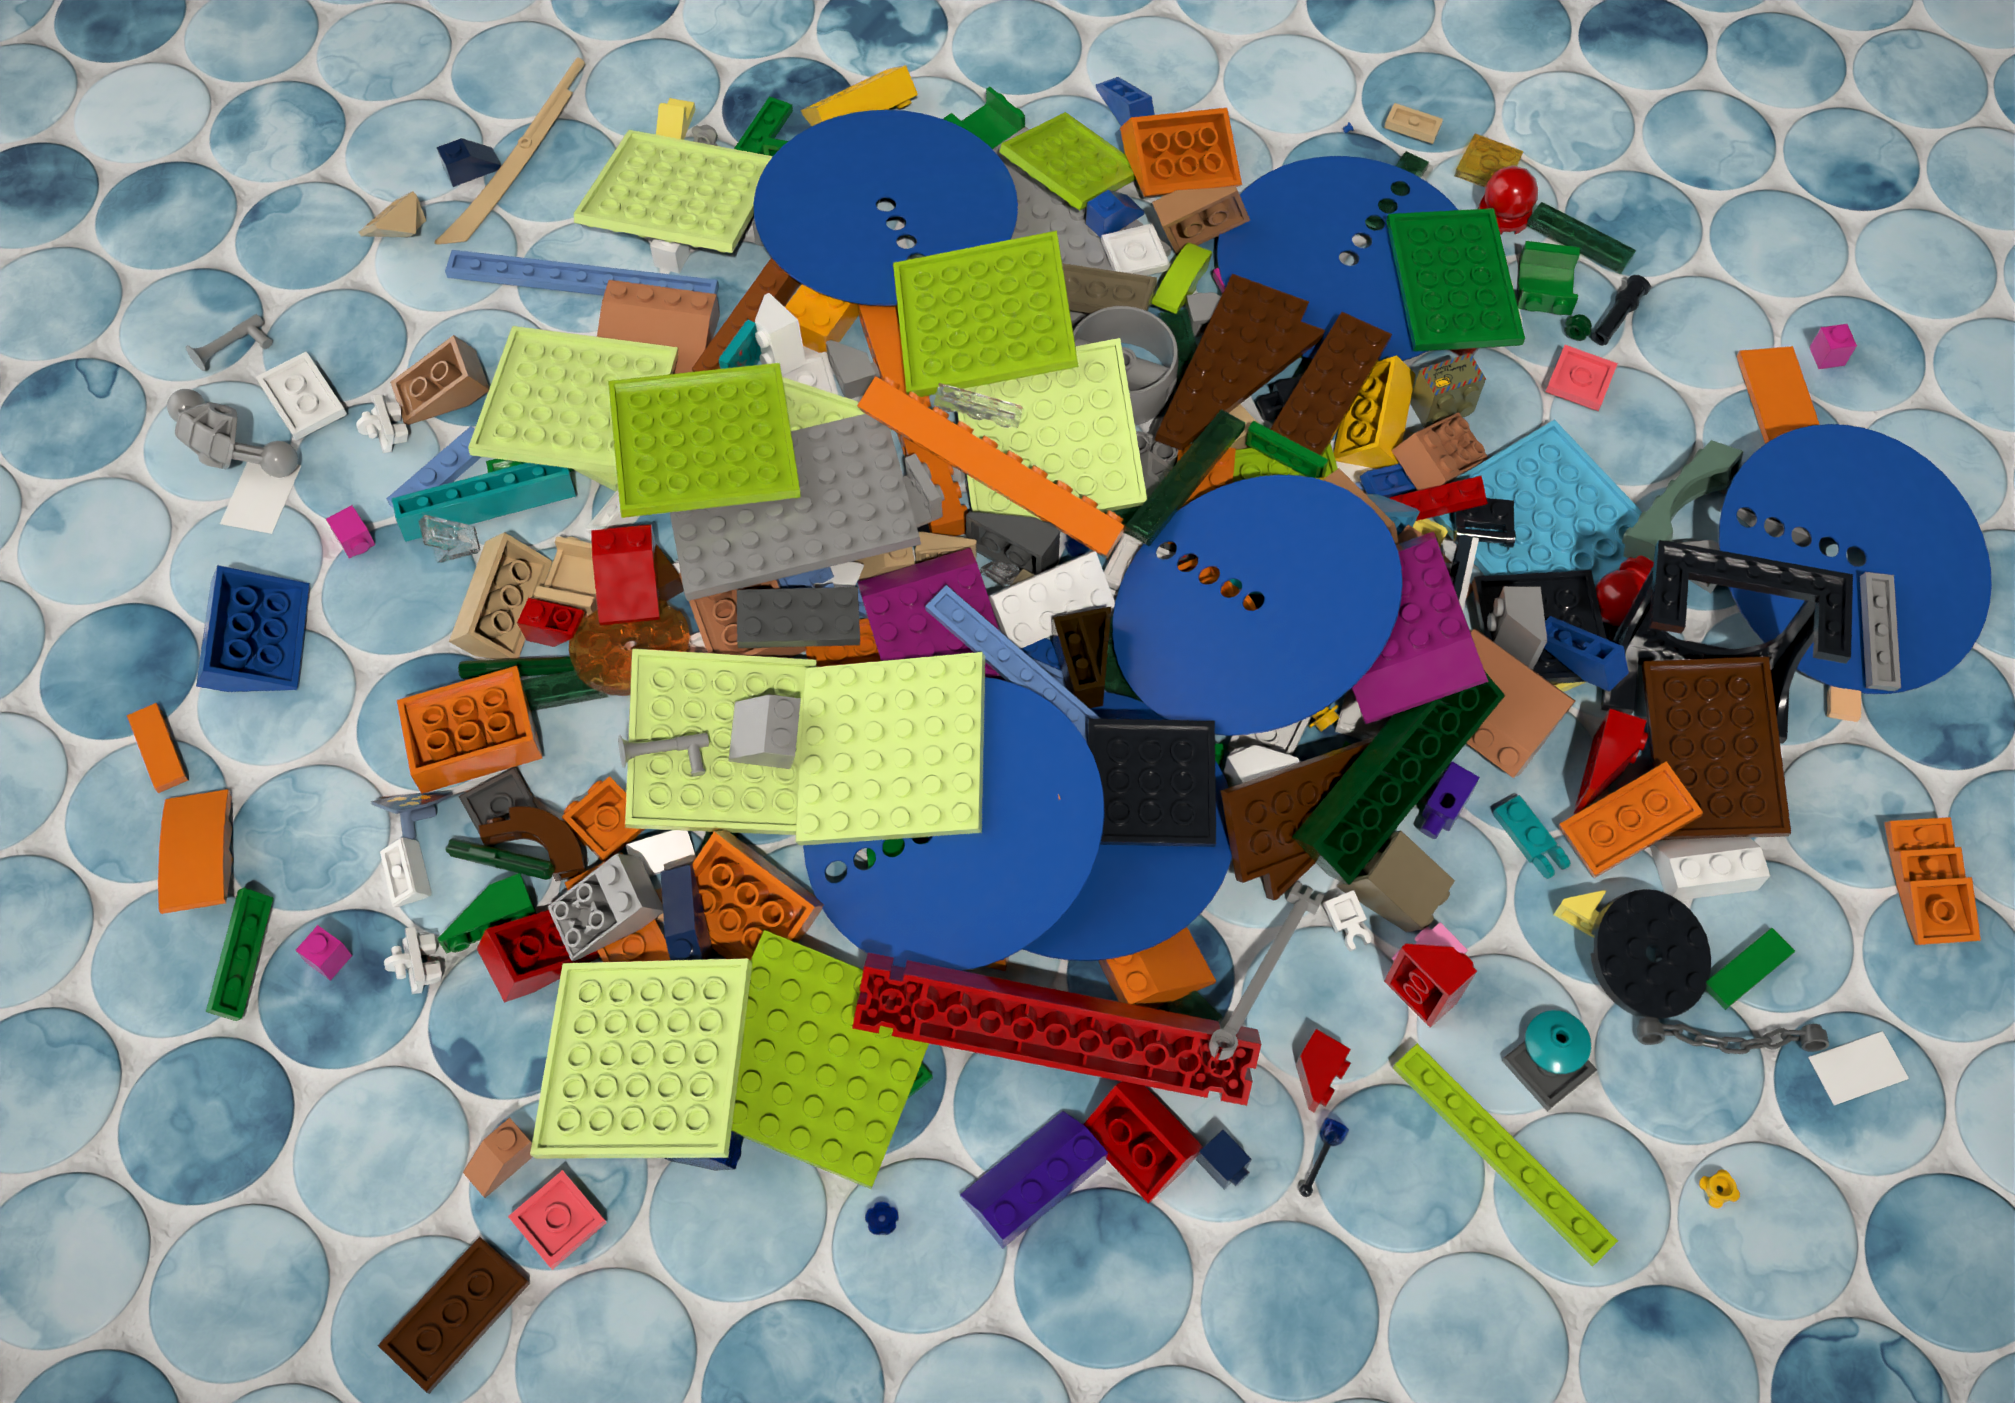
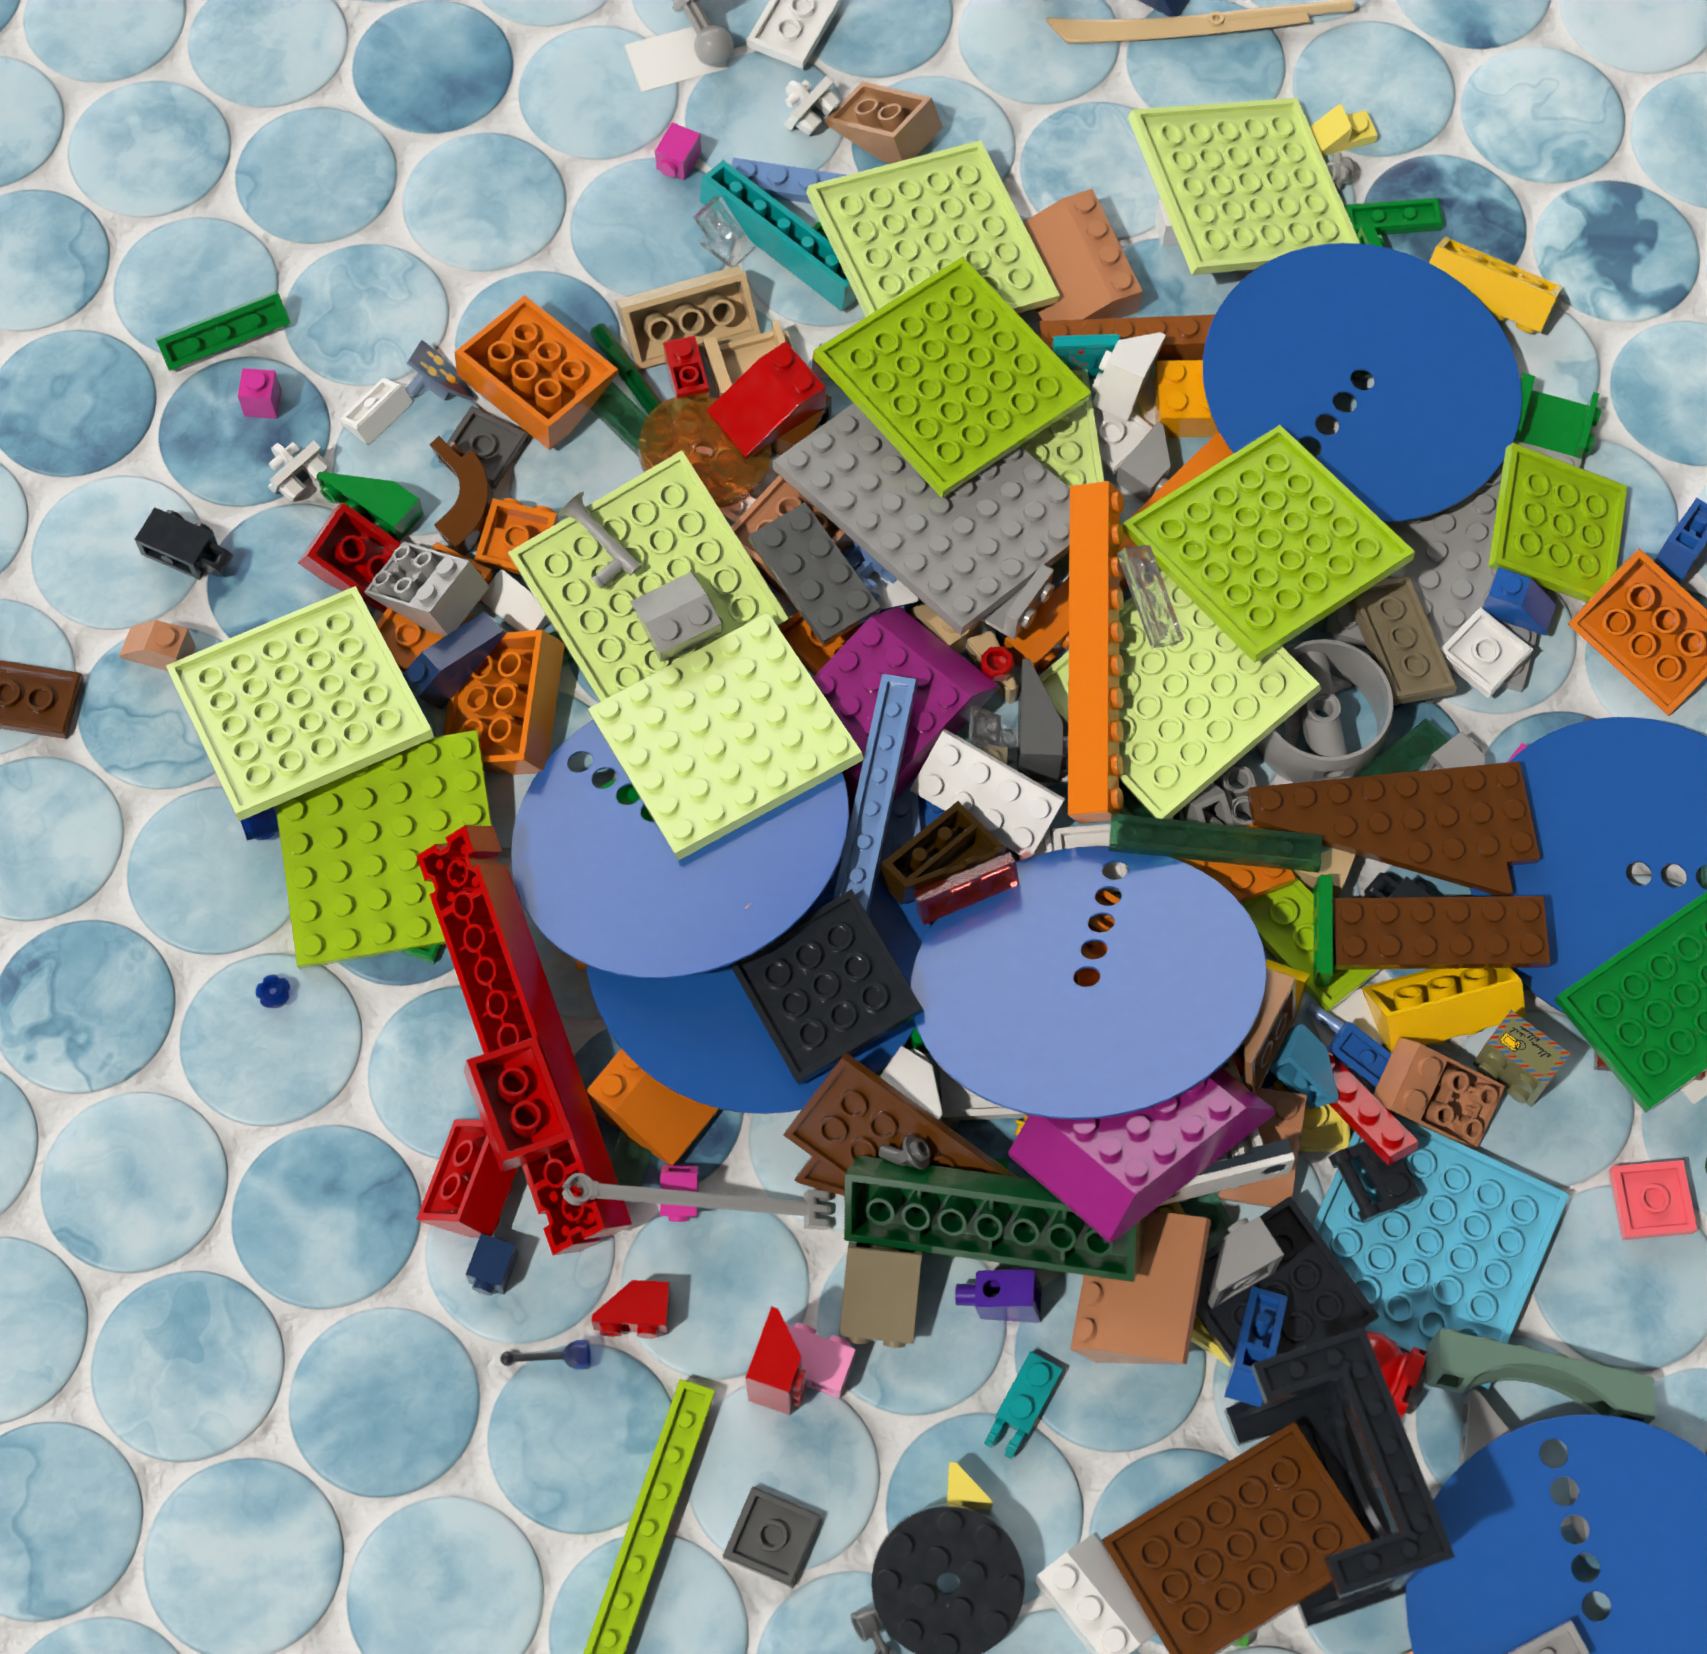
camera: 60 degrees right, 5 degrees up
orange tile [127,703,188,793] -> none
orange slope [158,789,233,914] -> none
blue slope [196,565,310,692] -> none
medium blue plate [445,250,719,296] -> none
dark green axle [445,838,555,880] -> none
coral plate [508,1170,607,1270] -> none
dark purple slope [960,1111,1108,1249] -> none
lime slope [1151,242,1212,314] -> none
medium nougat slope [1152,186,1250,255] -> none
white plate [1323,890,1371,951] -> none
teal dish [1525,1010,1591,1074] -> none
orange plate [1558,761,1703,878] -> none
red slope [1573,709,1648,814] -> none
none -> black brick [134,507,233,580]
none -> red slope [464,1037,574,1173]
none -> dark pink brick [660,1165,699,1222]
none -> dark grey plate [879,1135,930,1170]
none -> clear red plate [913,852,1019,925]
none -> red tile [981,646,1014,681]

